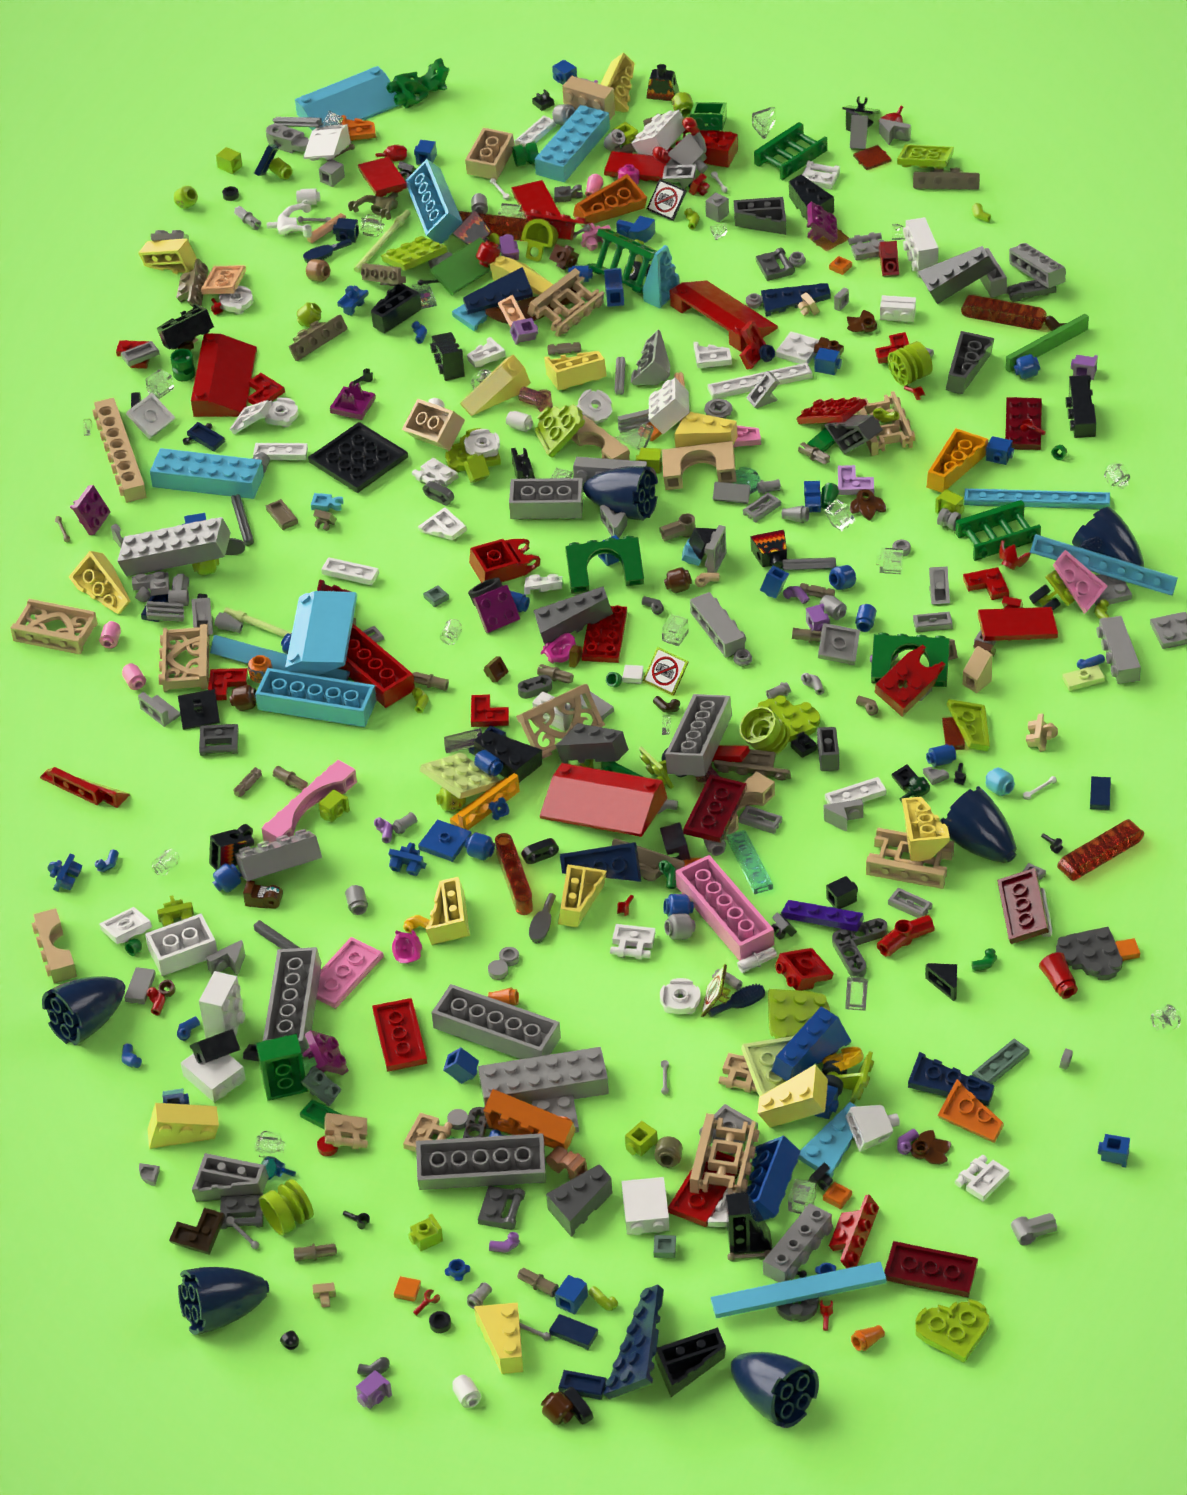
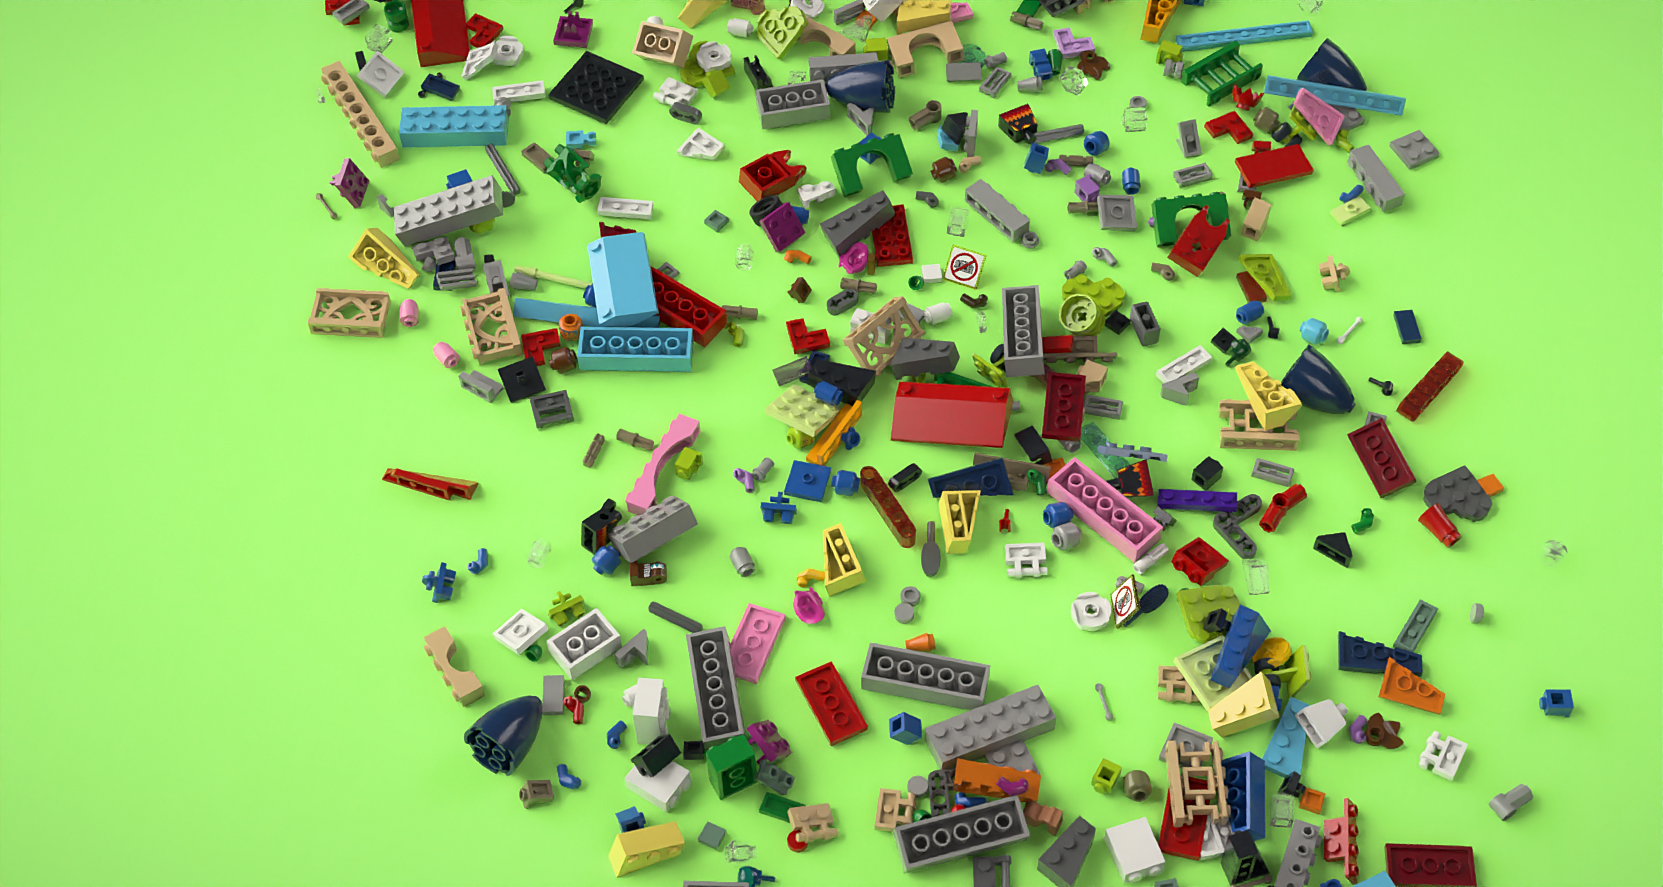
camera: 15 degrees left, 10 degrees up
none -> dark tan bracket [519,780,554,809]
none -> green hips [544,144,602,203]
none -> sand green tile [698,821,727,850]
none -> orange arm [784,250,812,264]
none -> white brick [924,302,953,325]
none -> magenta arm [996,776,1029,796]
none -> sand blue wing [1097,442,1168,462]
none -> torso [1106,459,1154,498]
none -> black tile [1203,608,1231,633]
none -> olive head [1253,107,1280,133]

